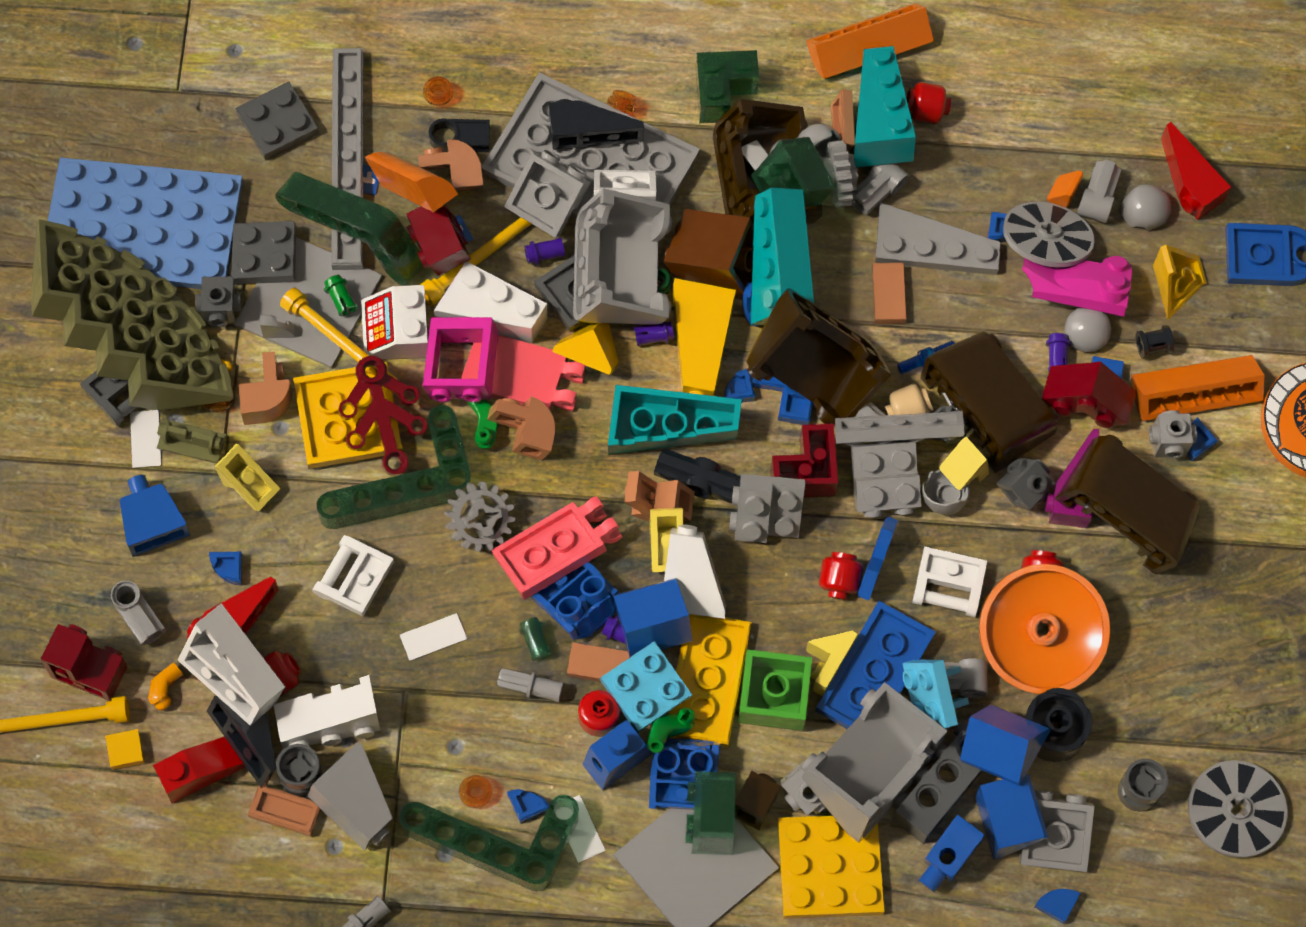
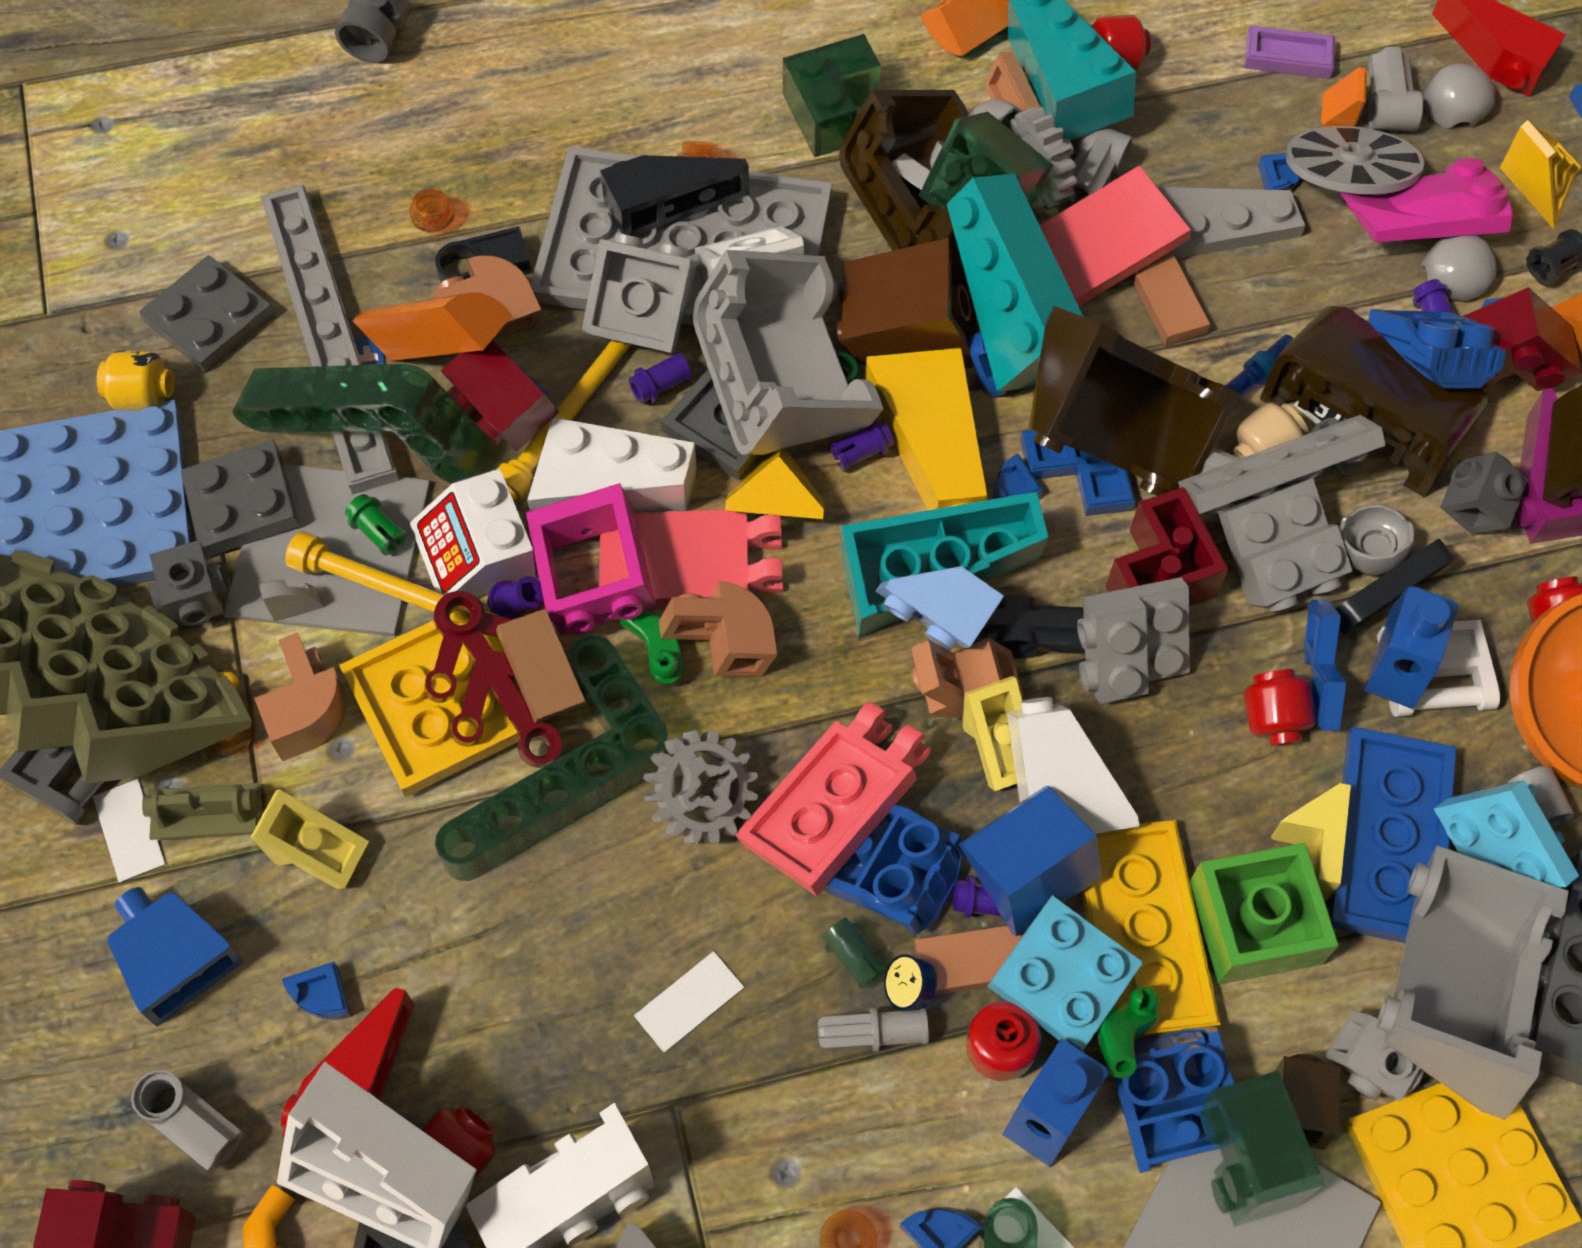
camera: 15 degrees left, 5 degrees down
white plate [312,535,394,617] -> none
light yellow slope [940,437,989,490] -> none
none -> yellow head [97,350,174,411]
none -> dark purple pin [487,576,544,619]
none -> medium nougat tile [496,608,585,723]
none -> light blue slope [875,566,1004,651]
none -> tile [884,954,937,1011]
none -> coral tile [1040,165,1191,306]
none -> medium lavender tile [1244,25,1335,79]
none -> black beam [1335,538,1455,635]
none -> blue torso [1363,586,1459,709]
none -> blue slope [1368,309,1506,388]

